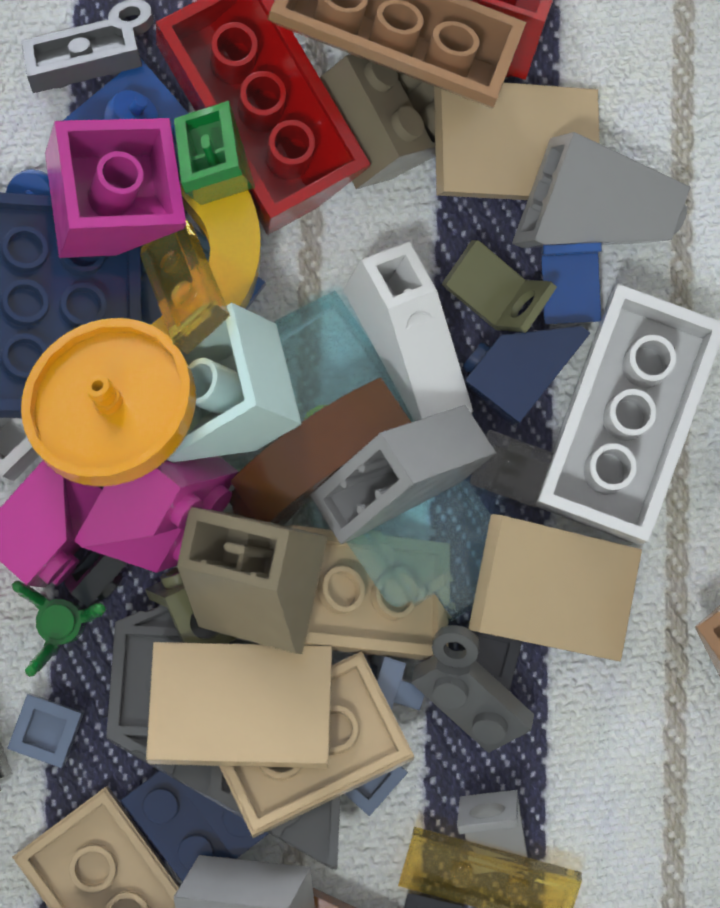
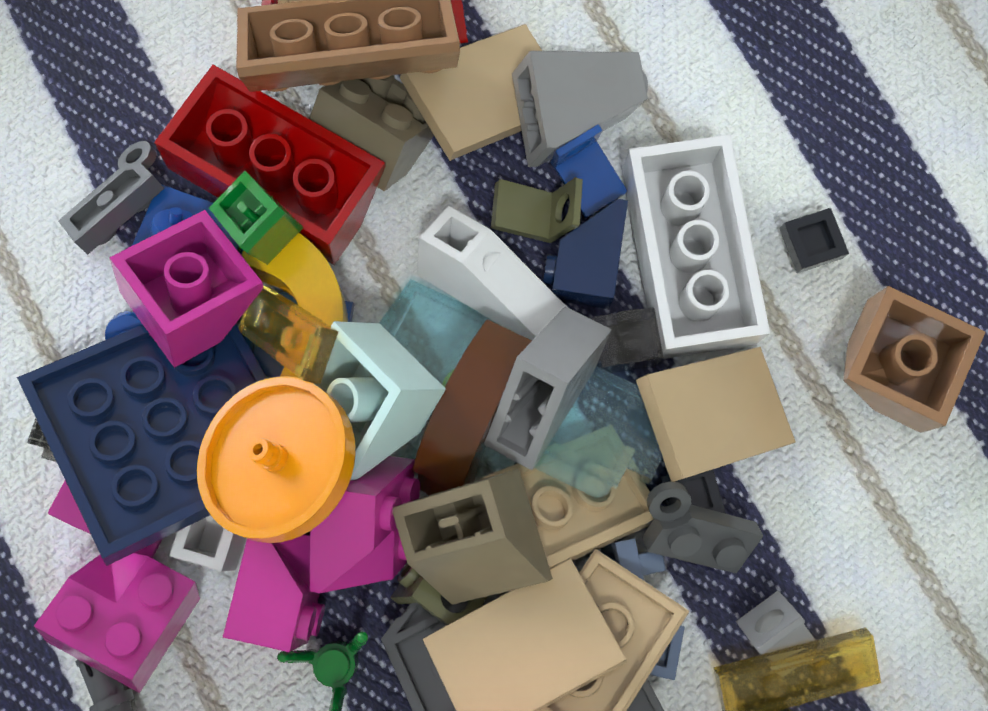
camera: 30 degrees left, 5 degrees down
black plate [63,550,127,608] -> none

